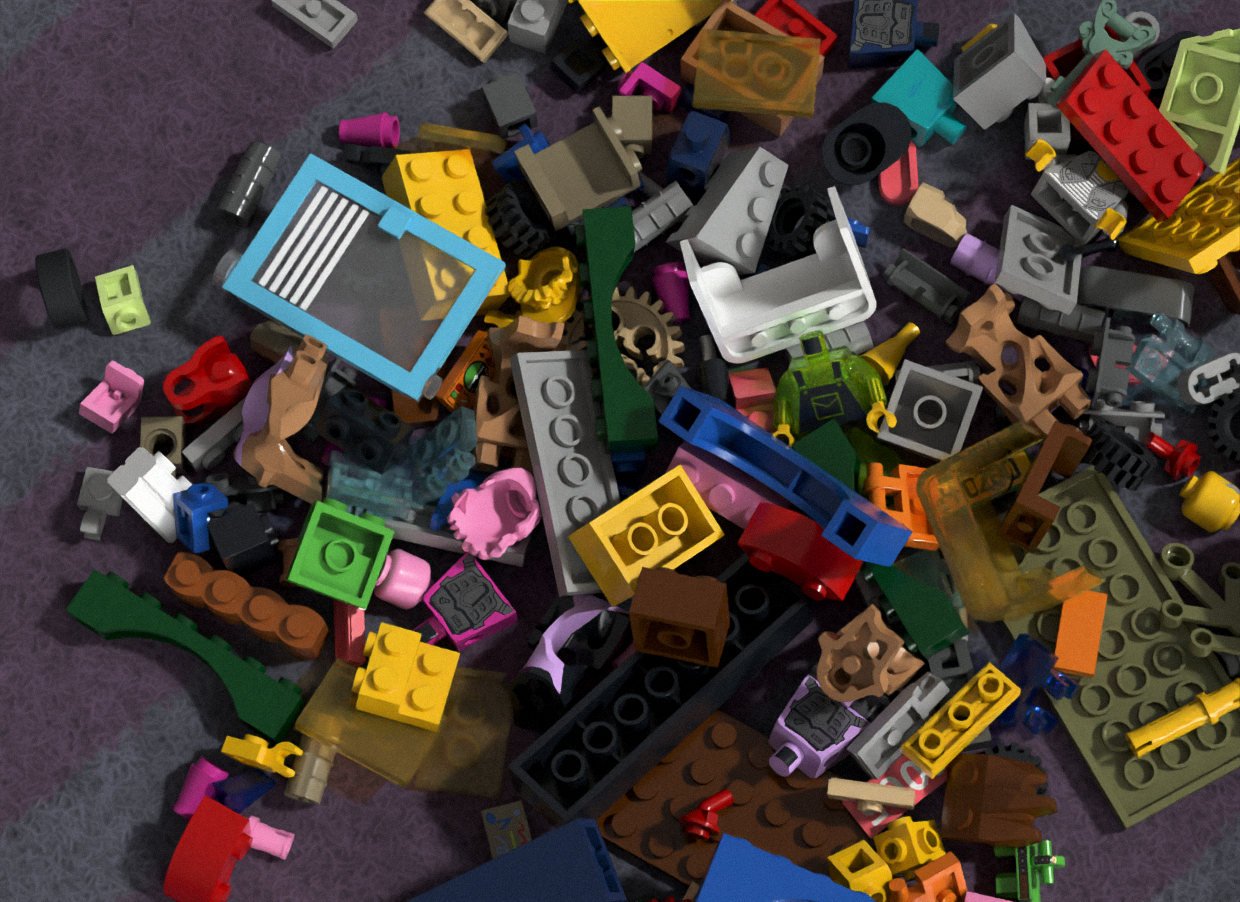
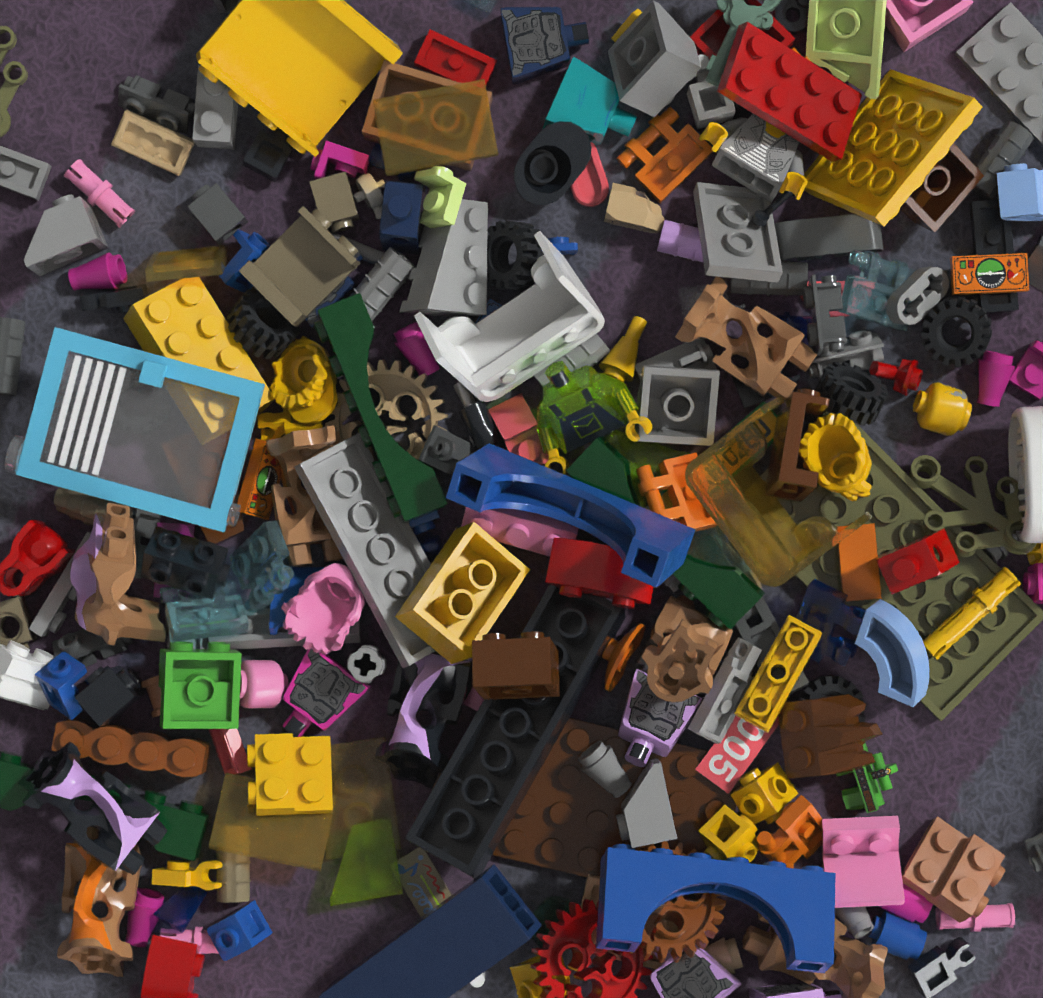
camera: 20 degrees left, 15 degrees up
red plate [679,789,734,841] -> none
tan plate [827,778,916,813] -> none
dark grey hinge [883,248,970,324] -> none
none -> black hips [18,742,167,875]
none -> light grey slope [24,194,108,276]
none -> medium nougat hips [57,827,142,977]
none -> bright pink pin [64,159,135,228]
none -> blue bracket [207,900,273,961]
none -> clear neon green wing [330,818,403,906]
none -> light grey axle [347,645,387,683]
none -> white piece [353,173,385,219]
none -> yellowish green bracket [414,166,466,228]
none -> light grey cone [578,741,632,798]
none -> orange dish [602,623,646,692]
none -> orange plate [616,107,713,204]
none -> light grey slope [616,758,677,848]
none -> yellow hair [798,413,872,501]
none -> light blue brick [855,599,929,707]
none -> red torso [876,528,960,594]

